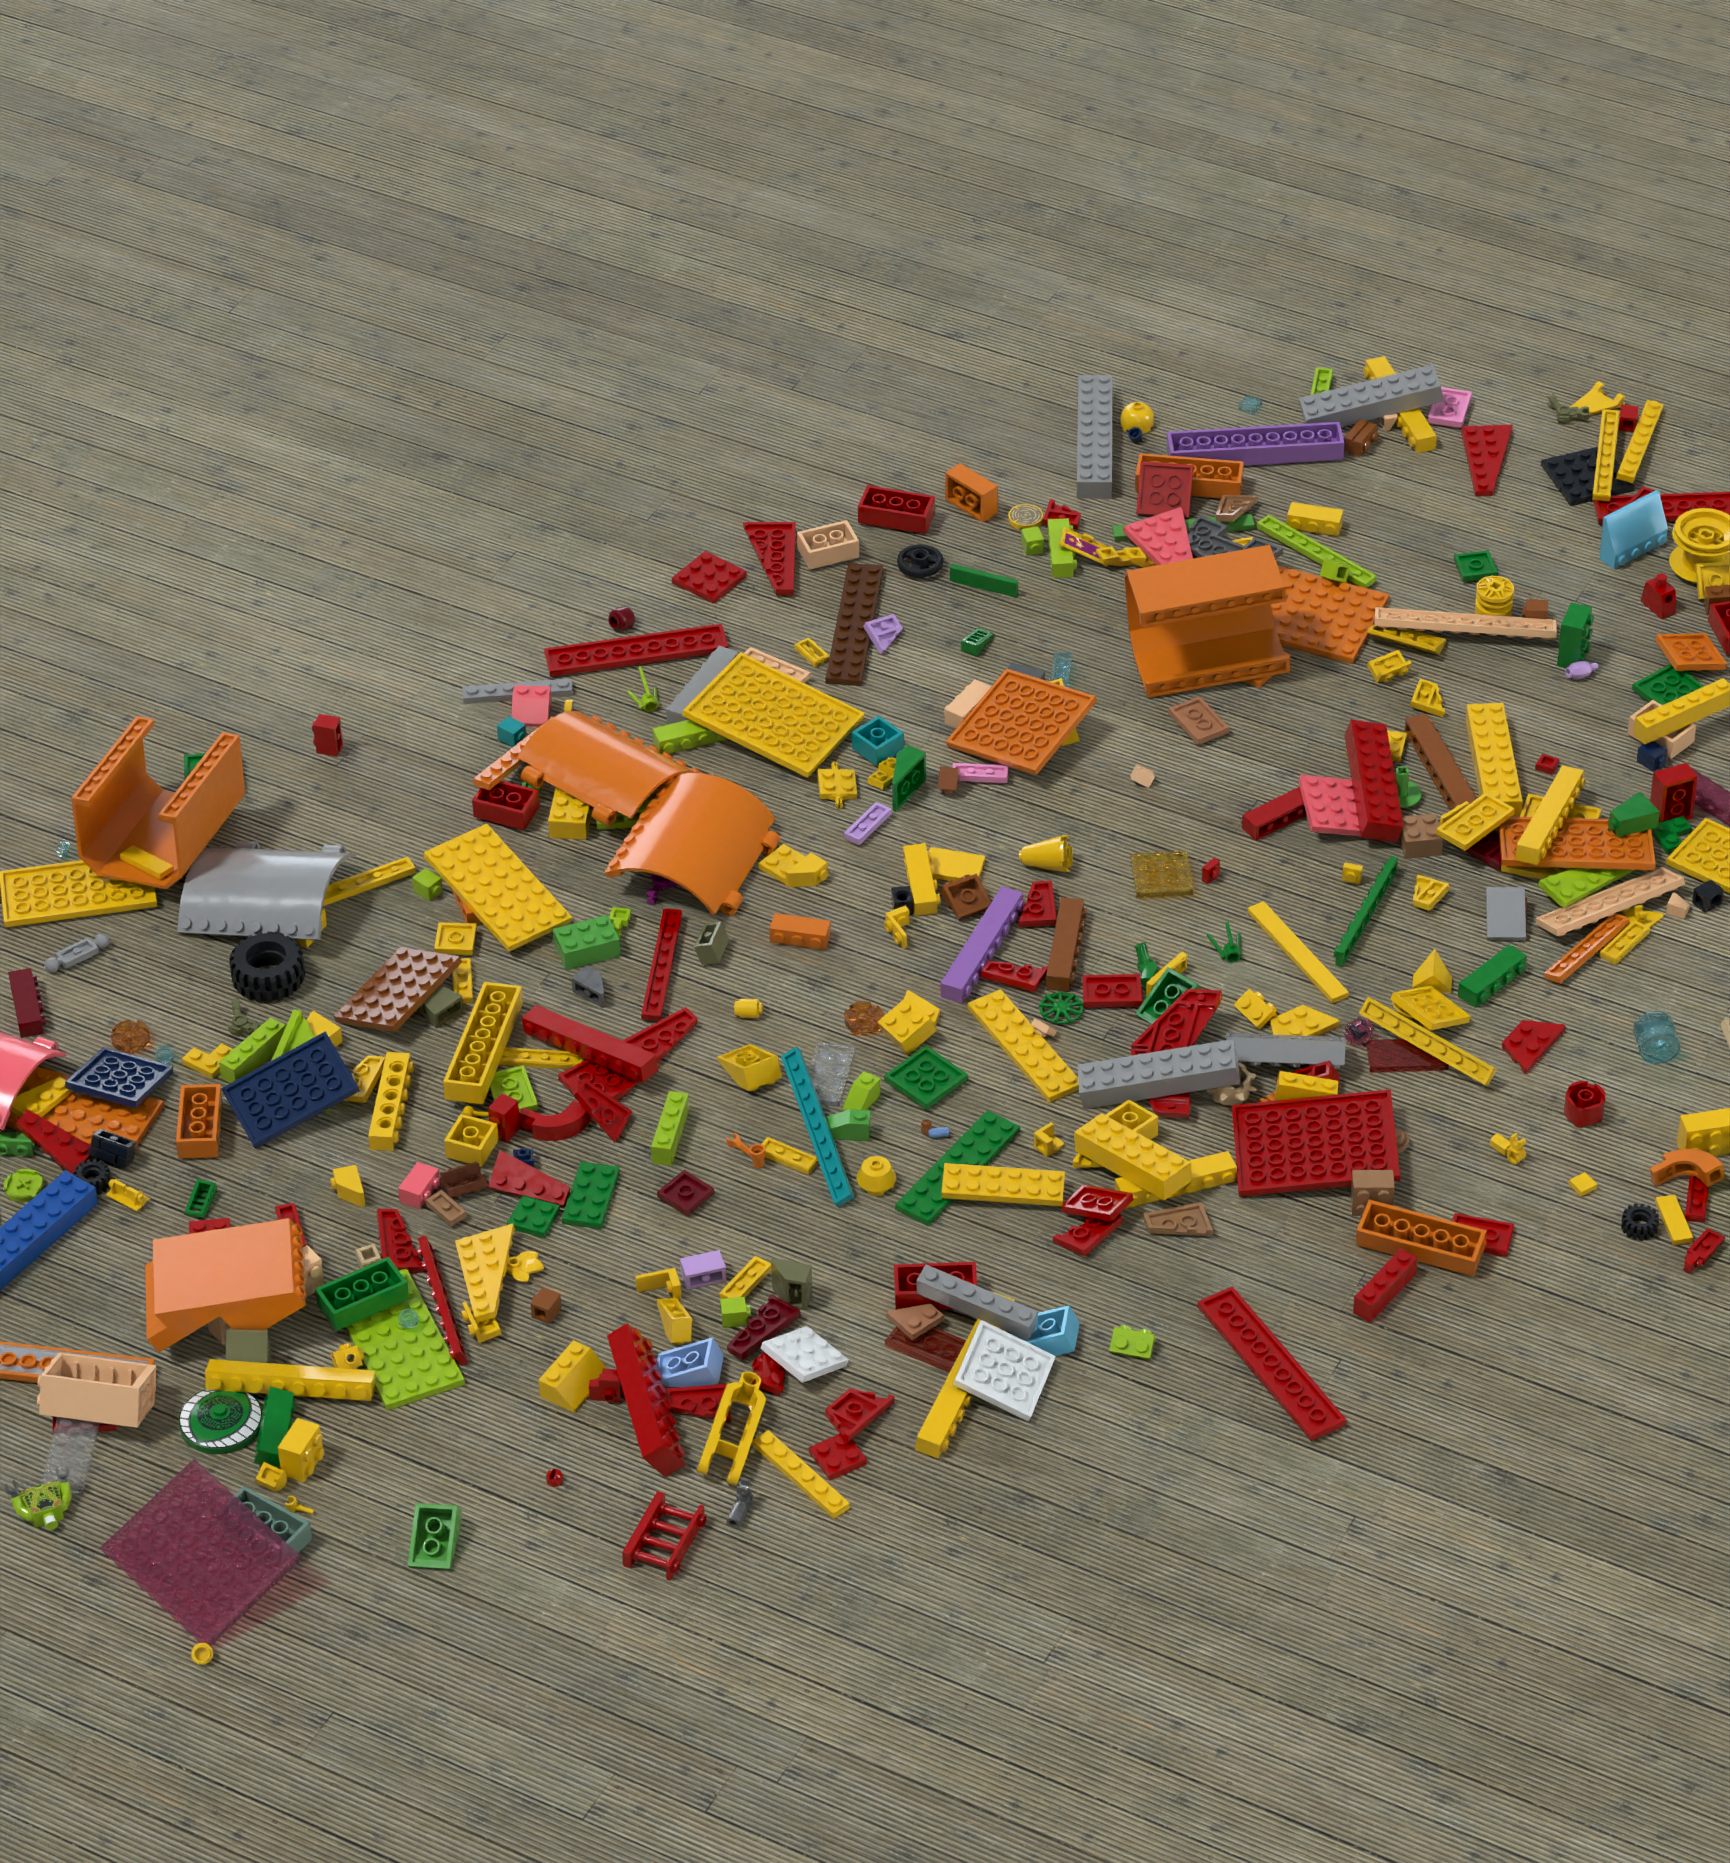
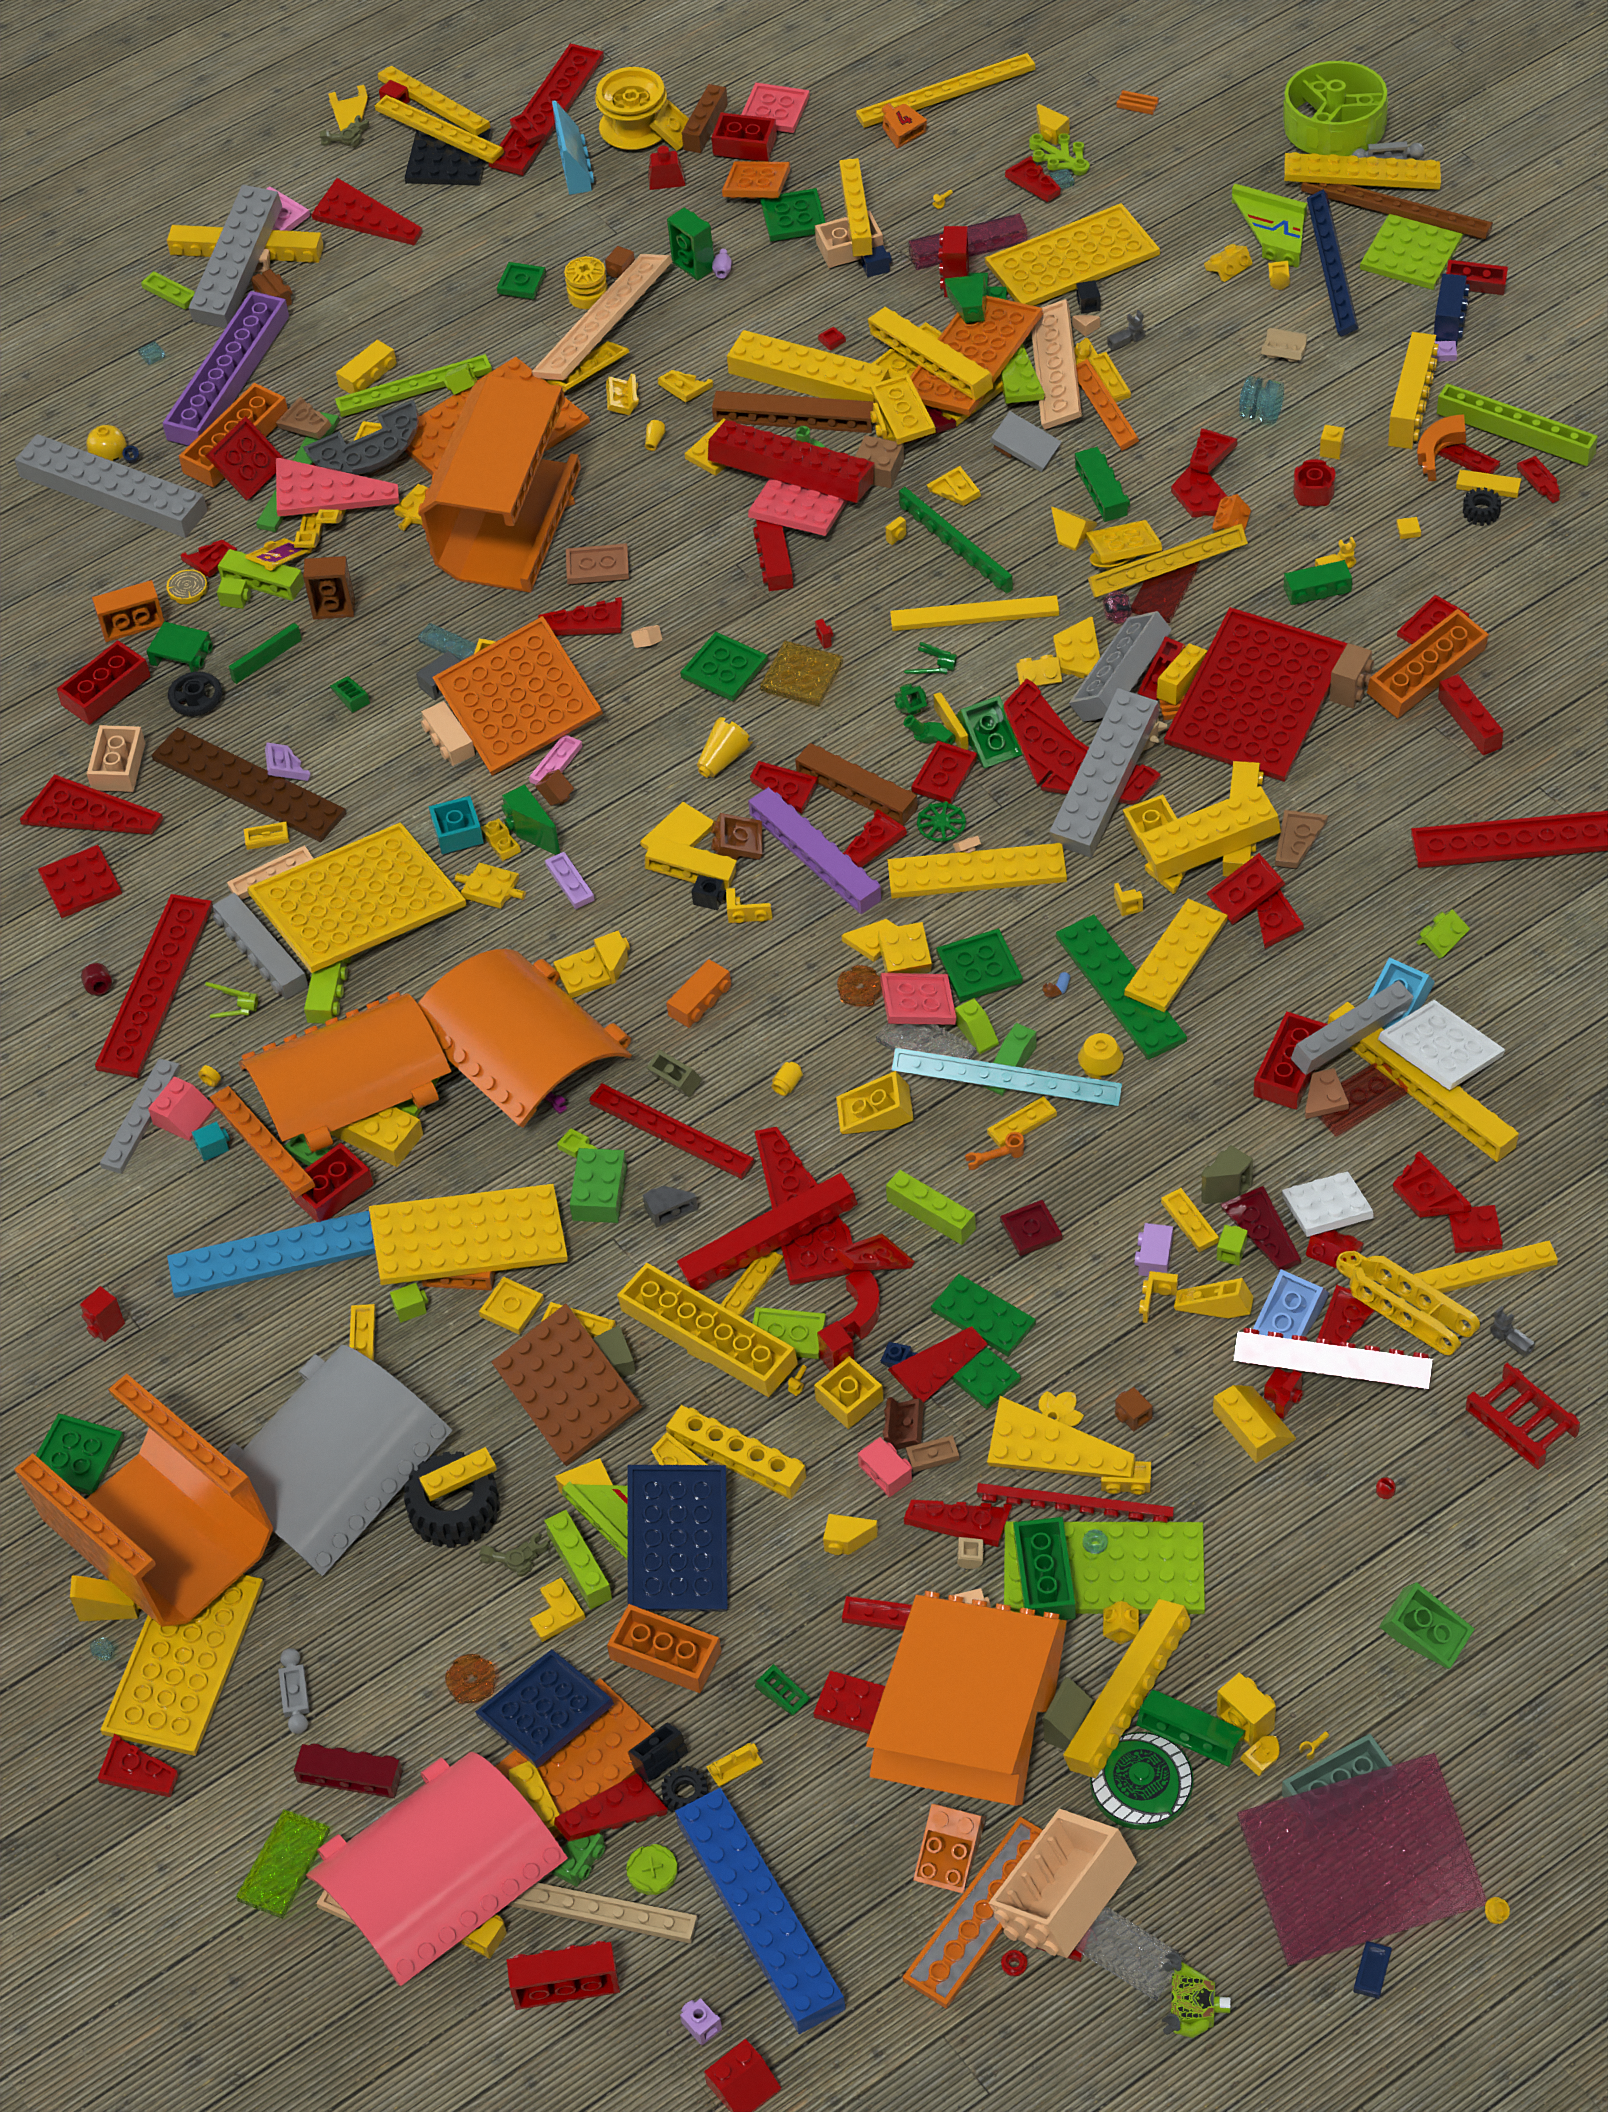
camera: 60 degrees left, 10 degrees up
yellow tile [120,845,174,880] -> none
clear light blue plate [155,1046,175,1064] -> none
none -> green panel [146,621,213,673]
none -> dark azure plate [167,1211,375,1298]
none -> dark orange brick [303,556,355,620]
none -> yellow plate [419,1447,497,1501]
none -> red wing [538,597,623,635]
none -> yellow cone [644,420,666,451]
none -> green plate [680,631,768,701]
none -> coral plate [880,973,956,1025]
none -> green brick [894,683,928,715]
none -> orange slope [913,1803,986,1893]
none -> red plate [1001,1950,1027,1977]
none -> flat silver bar [1107,310,1145,350]
none -> red wing [1190,428,1237,473]
none -> orange bracket [1212,494,1251,532]
none -> green brick [1283,560,1352,605]
none -> yellow brick [1320,425,1345,460]
none -> dark blue tile [1353,1941,1392,1999]

